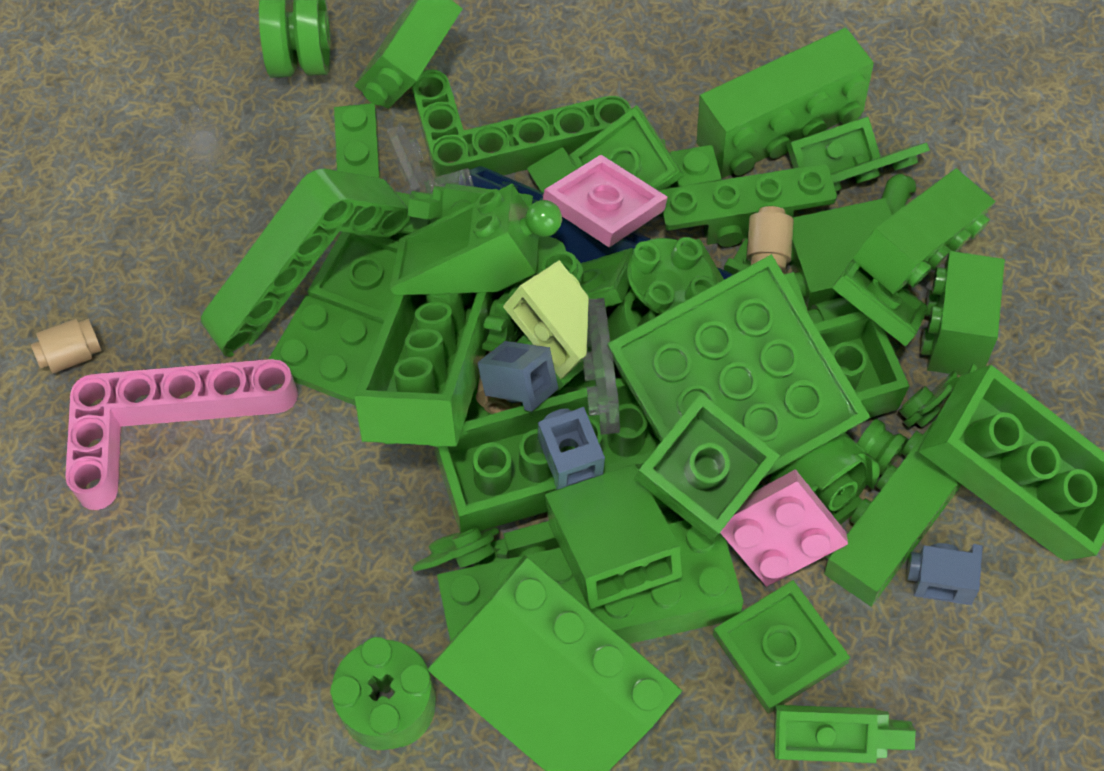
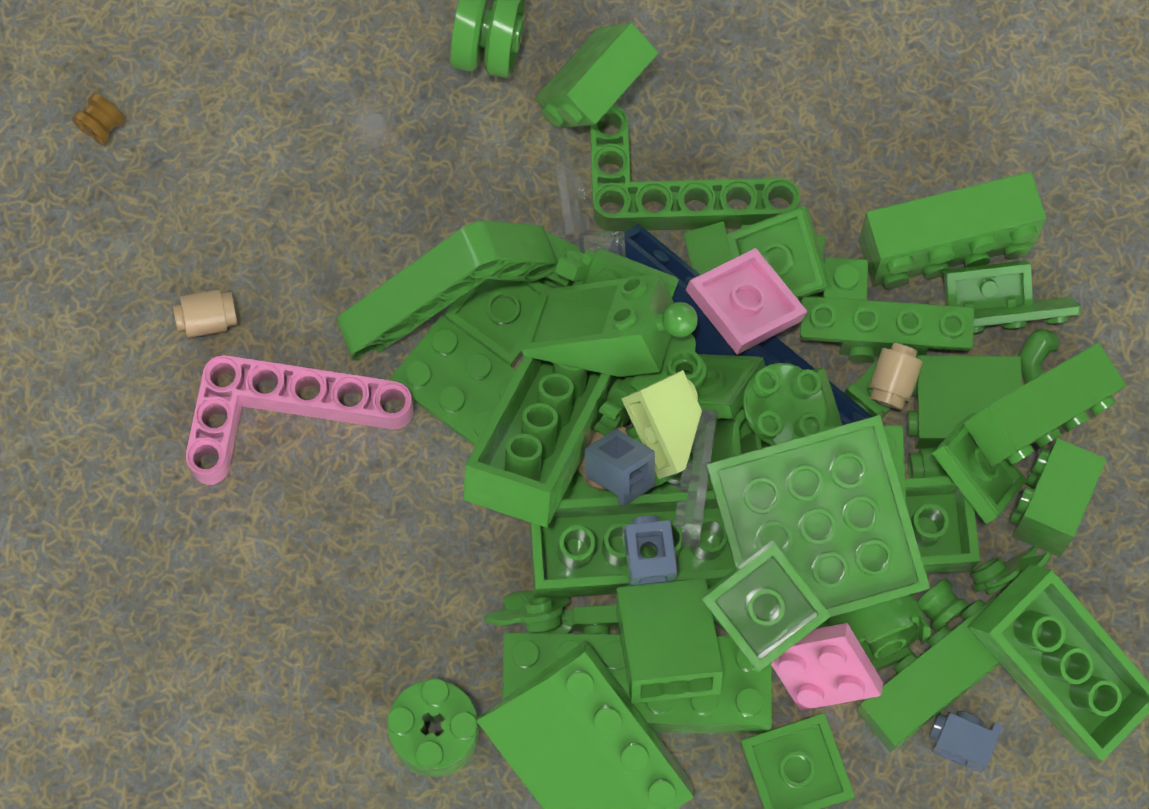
camera: 10 degrees right, 10 degrees up
bright green plate [334,103,380,178] -> none

